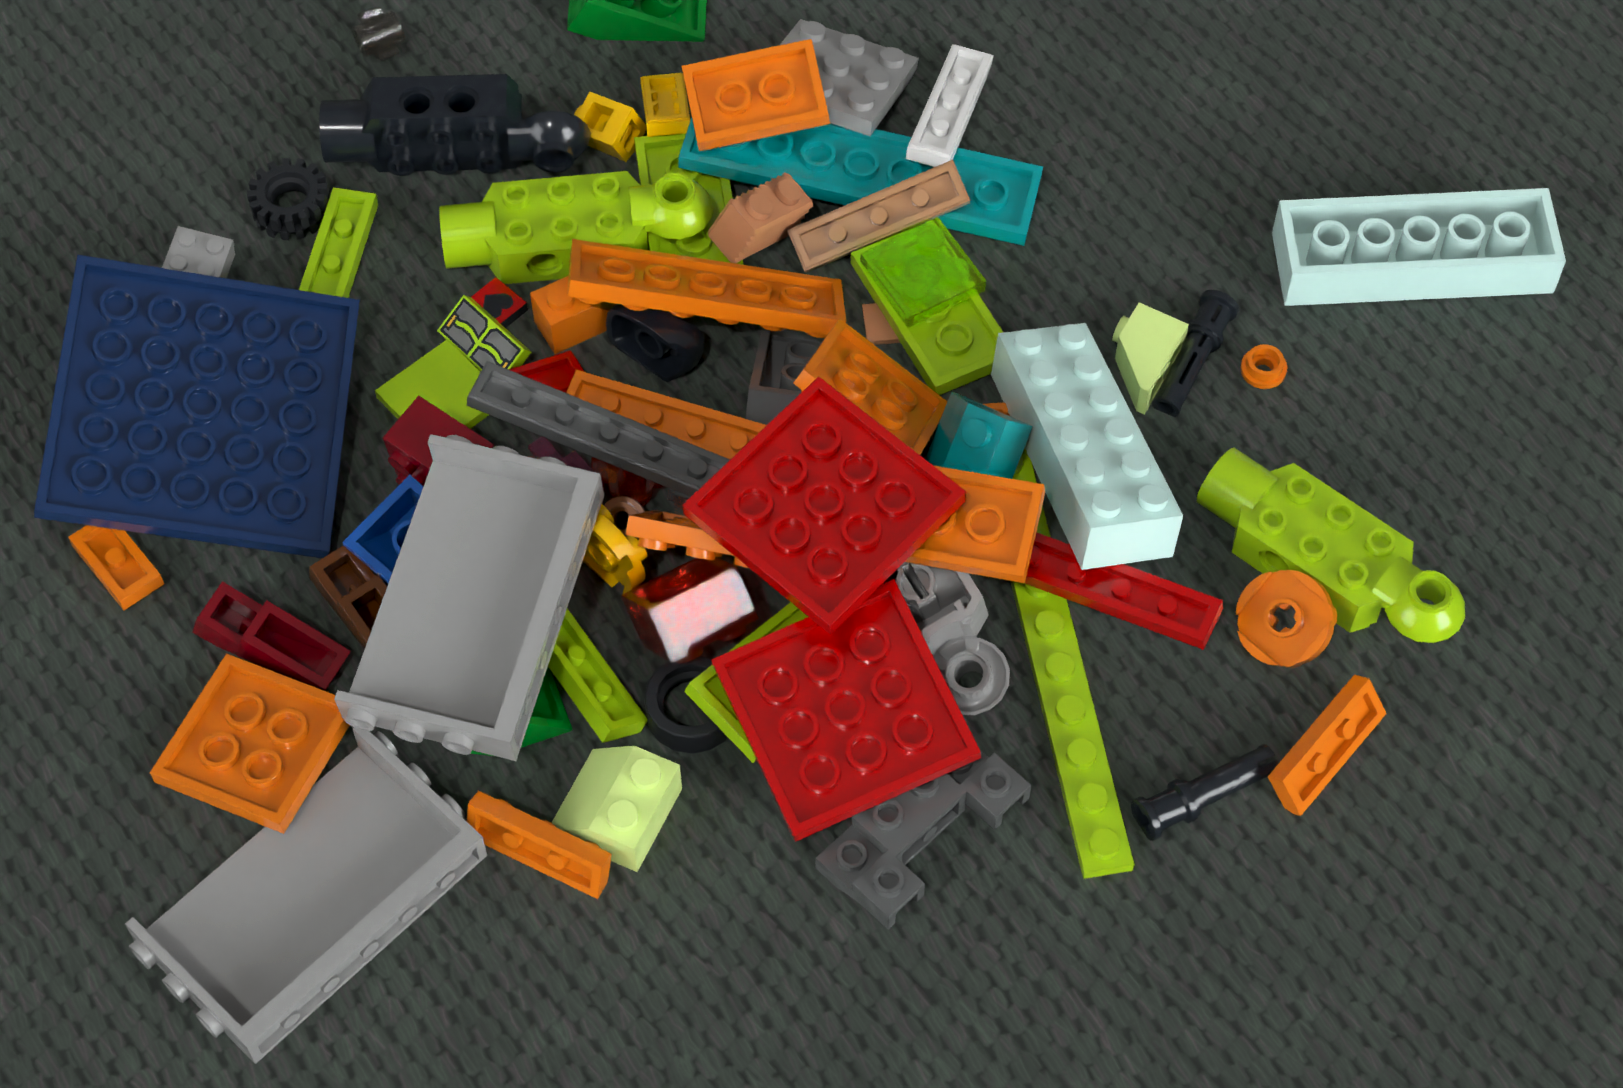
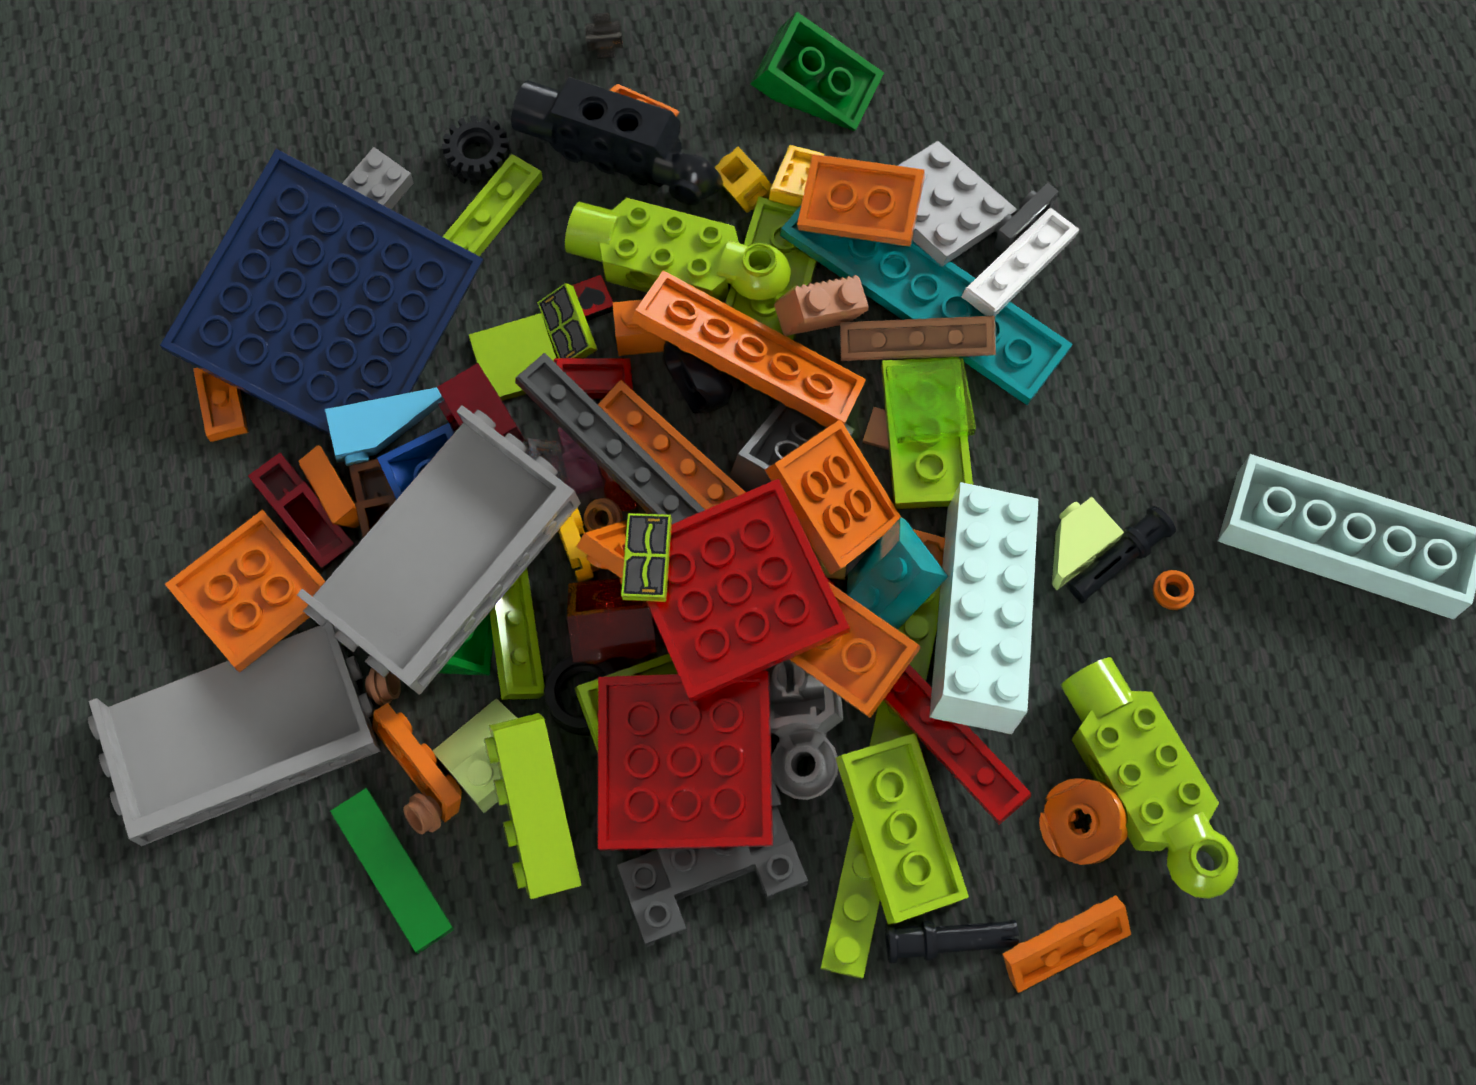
camera: 25 degrees right, 10 degrees up
none -> orange slope [299,445,360,528]
none -> medium azure slope [325,387,444,466]
none -> green tile [330,788,455,954]
none -> nougat plate [365,668,401,706]
none -> nougat plate [403,793,442,834]
none -> lime brick [484,713,581,899]
none -> tile [621,513,672,602]
none -> lime plate [835,733,969,924]
none -> dark grey plate [994,182,1059,253]

